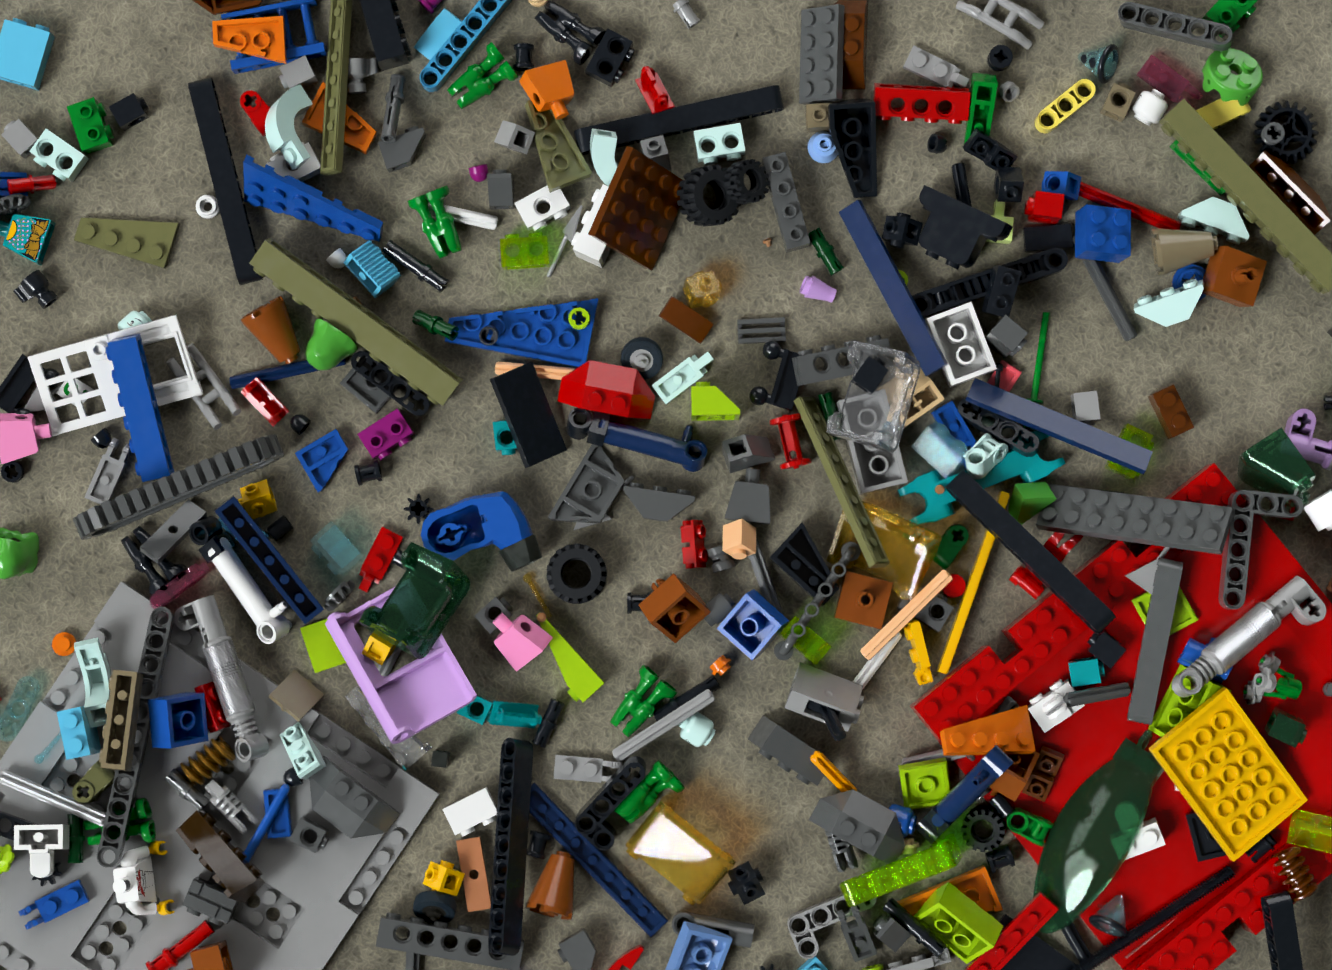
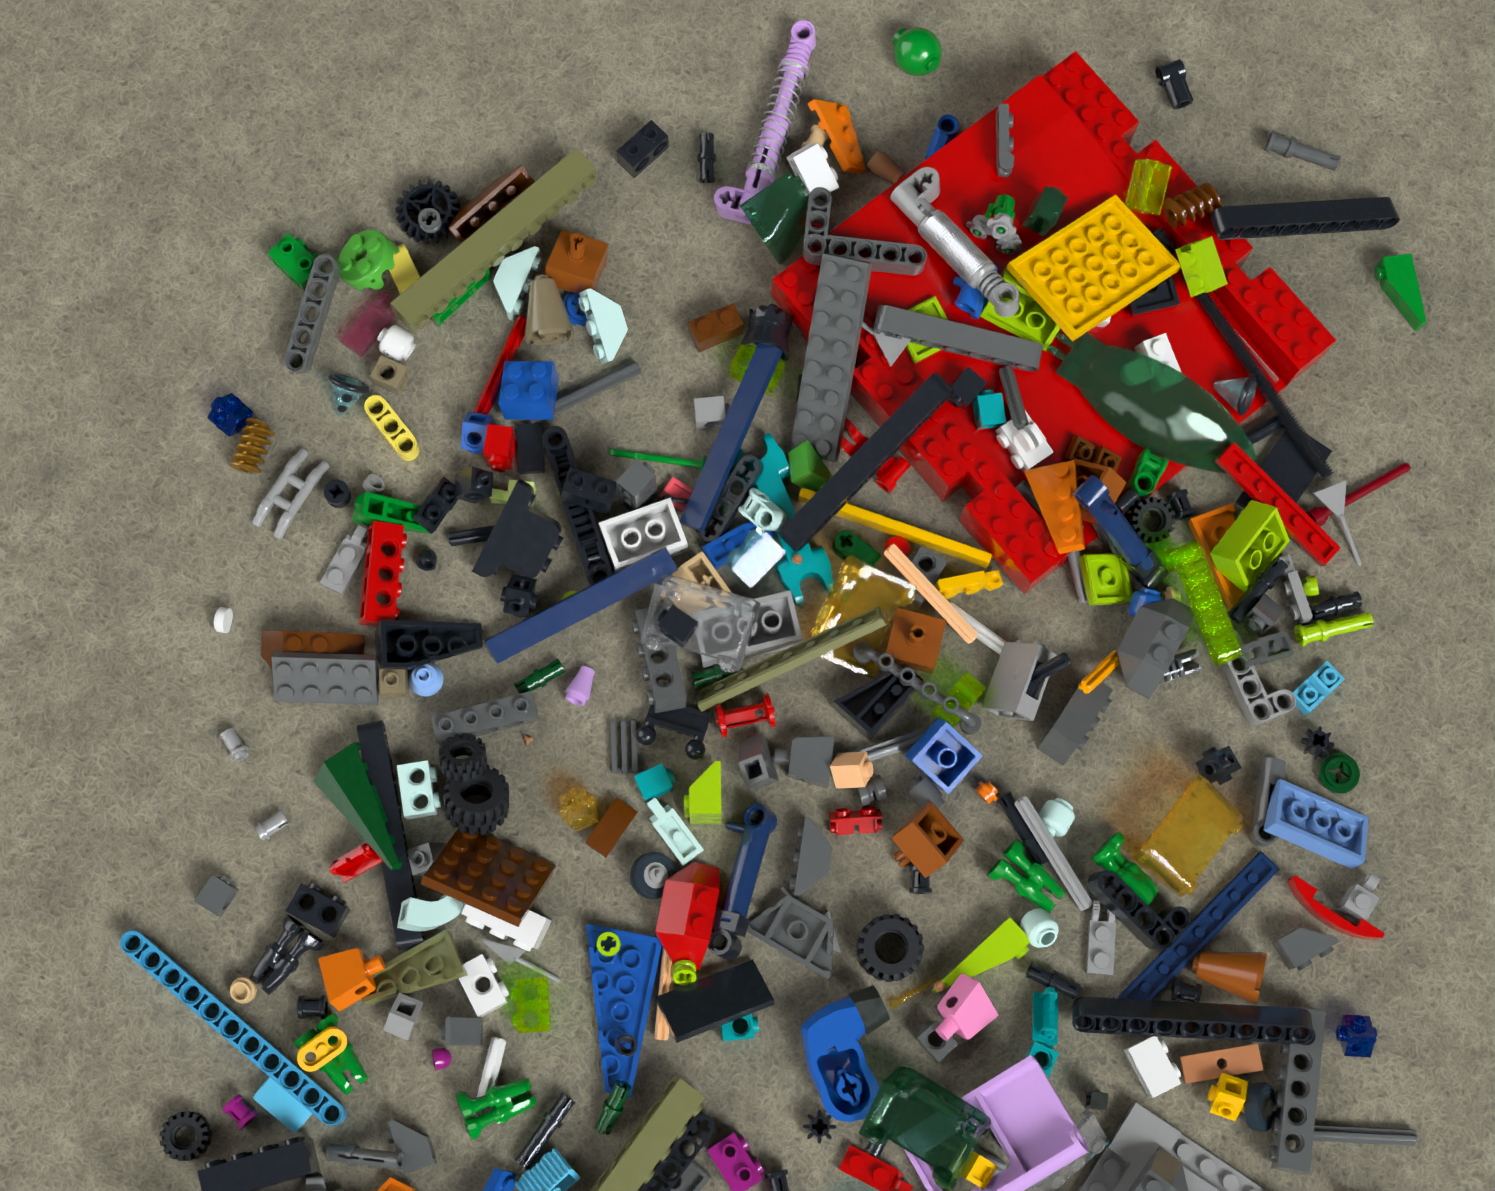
camera: 95 degrees left, 10 degrees down
none -> yellow plate [297,1027,347,1072]
none -> dark green wedge [314,742,403,870]
none -> teal brick [634,764,676,803]
none -> lime bush [673,960,696,985]
none -> black hat [741,304,794,362]
none -> light aqua head [1020,908,1059,948]
none -> lime brick [1175,236,1228,297]

